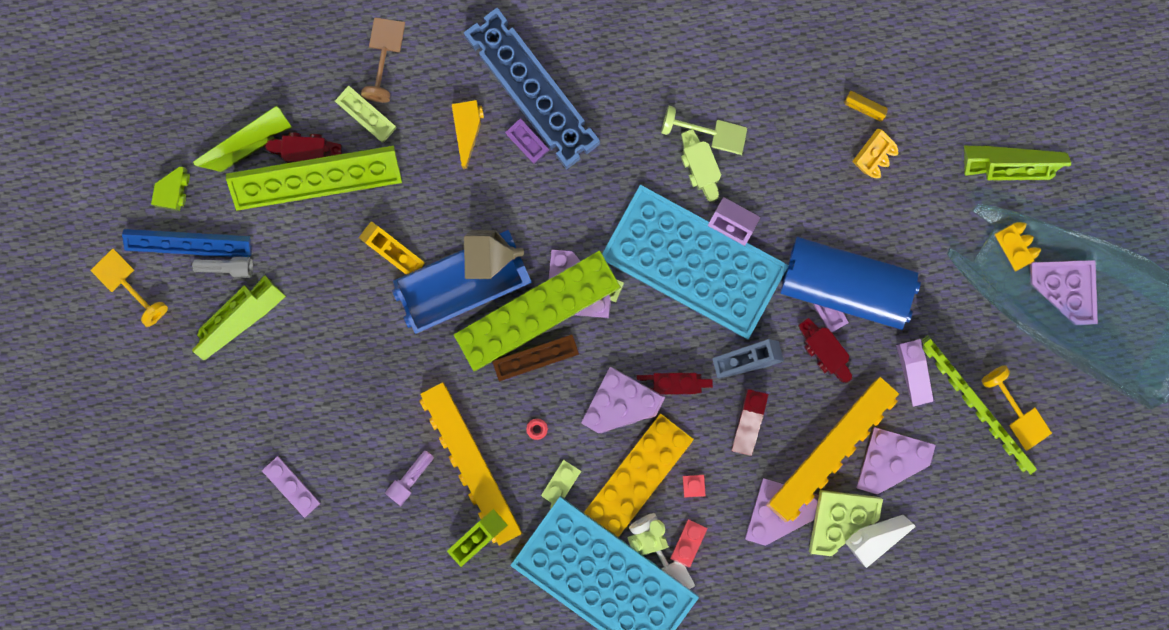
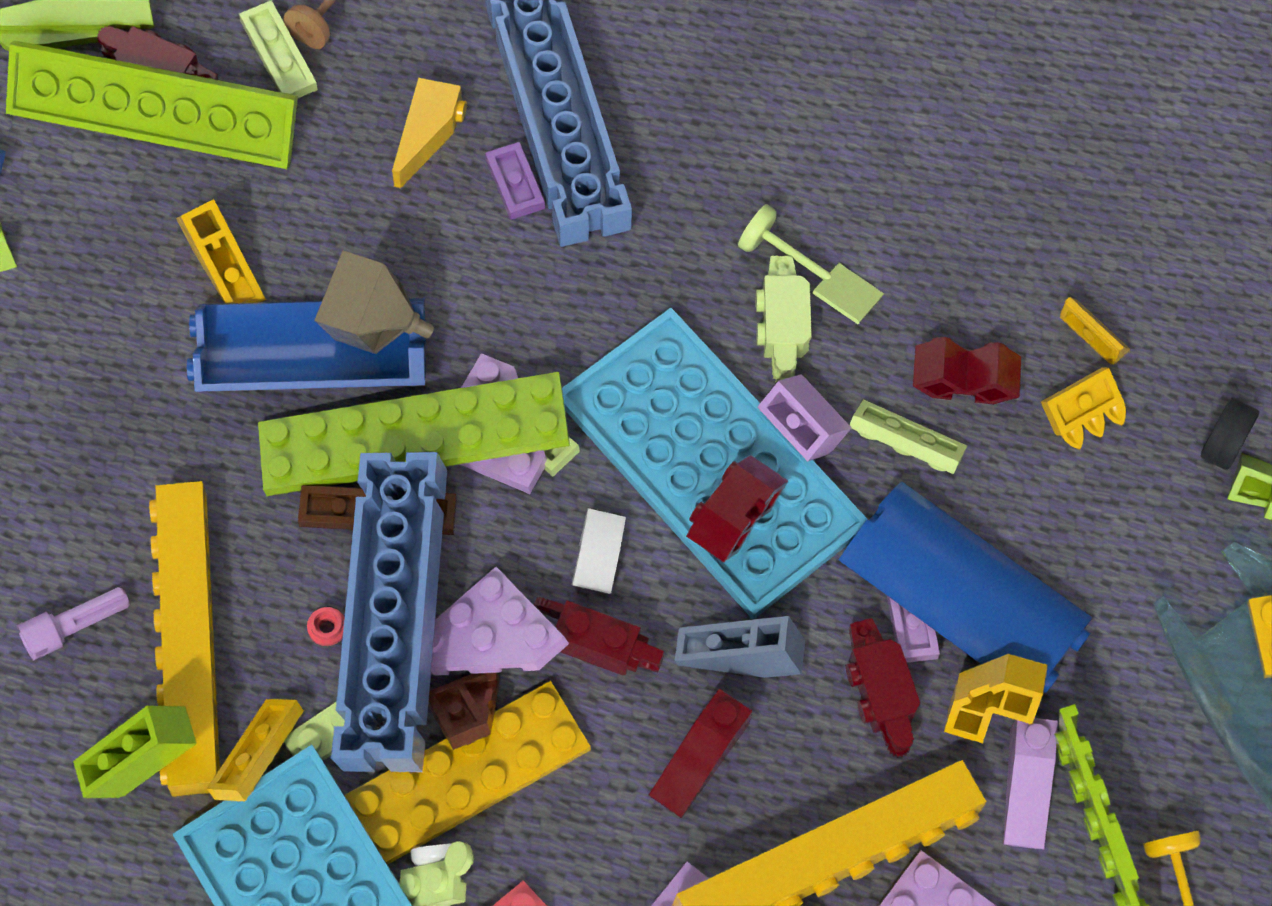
camera: 15 degrees right, 20 degrees down
coral plate [683,475,705,497] -> none
none -> yellow plate [207,699,304,802]
none -> medium blue brick [331,452,447,772]
none -> copper wing [428,672,500,750]
none -> white slope [571,508,626,594]
none -> dark red brick [686,455,788,562]
none -> yellowish green plate [850,399,967,474]
none -> dark red brick [913,337,1021,404]
none -> yellow brick [944,654,1047,743]
none -> black tyre [1200,397,1260,470]

